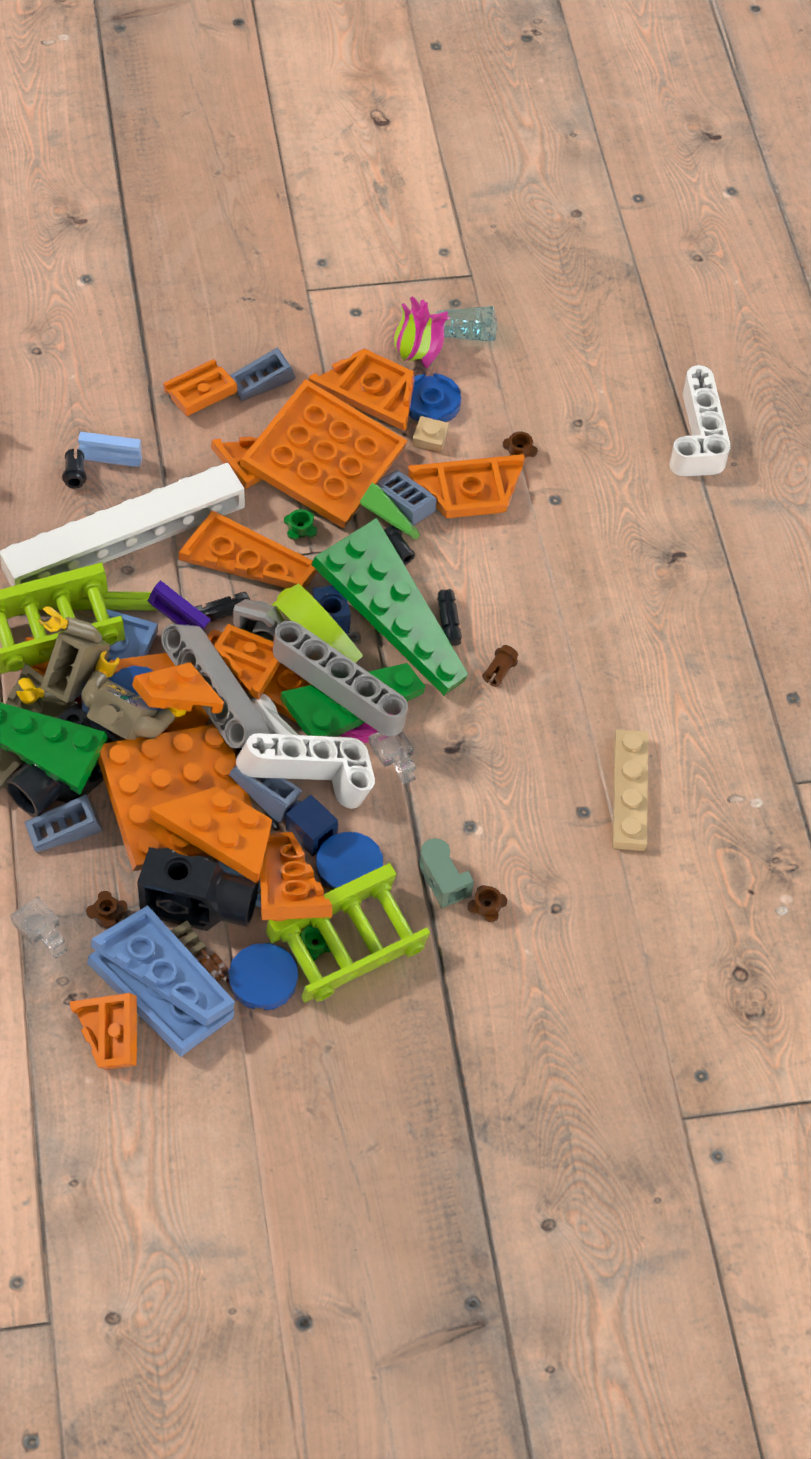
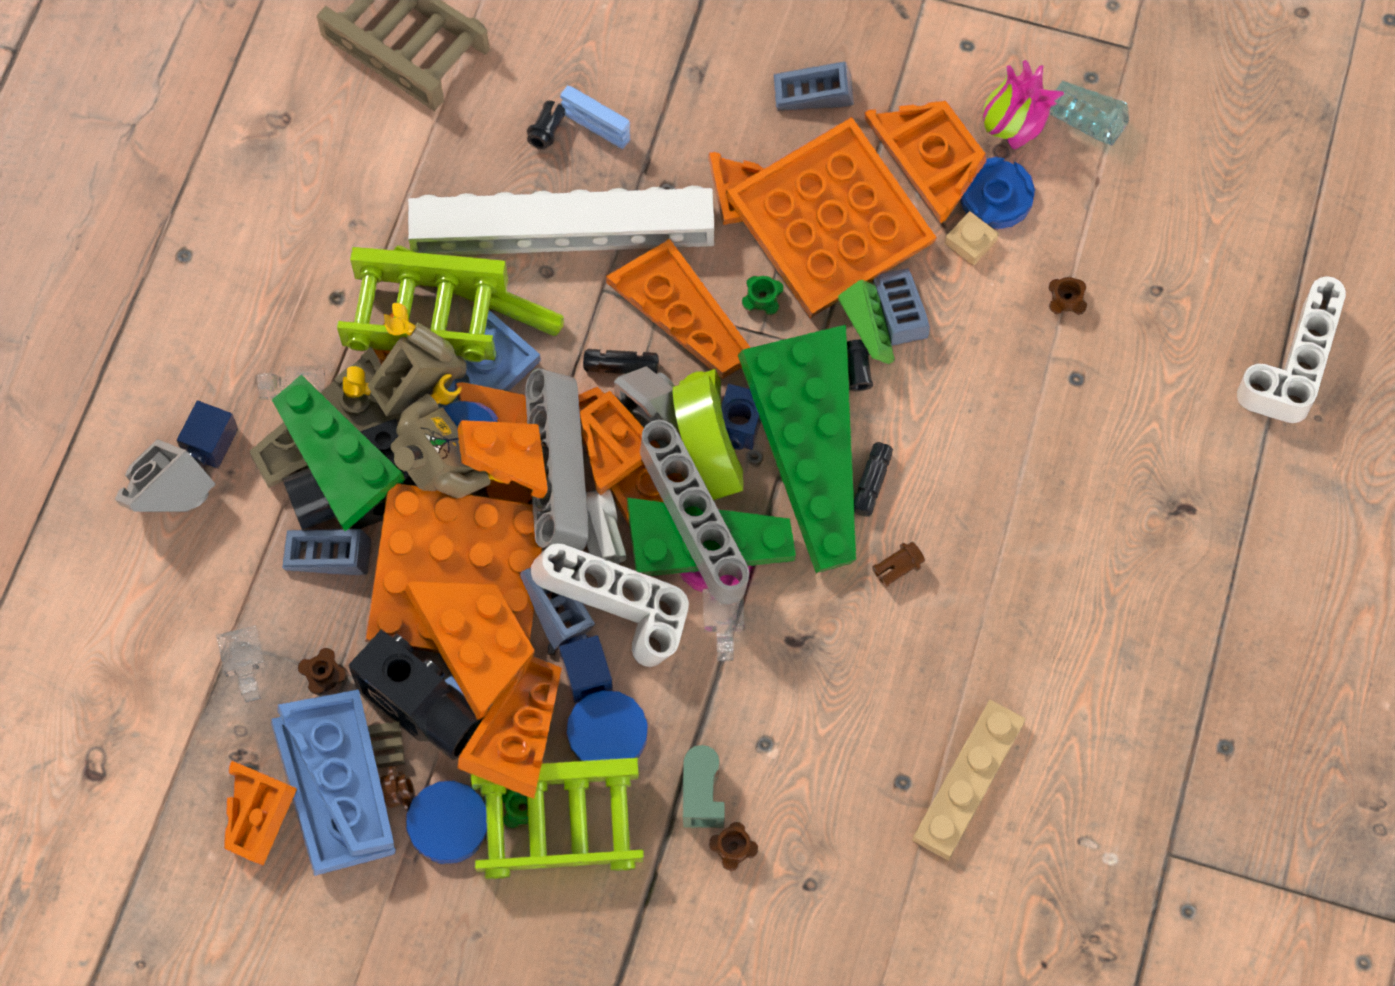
camera: 30 degrees right, 10 degrees up
dark purple tile [147,580,211,632] -> none
orange plate [163,359,238,416] -> none
orange wing [408,454,525,518] -> none

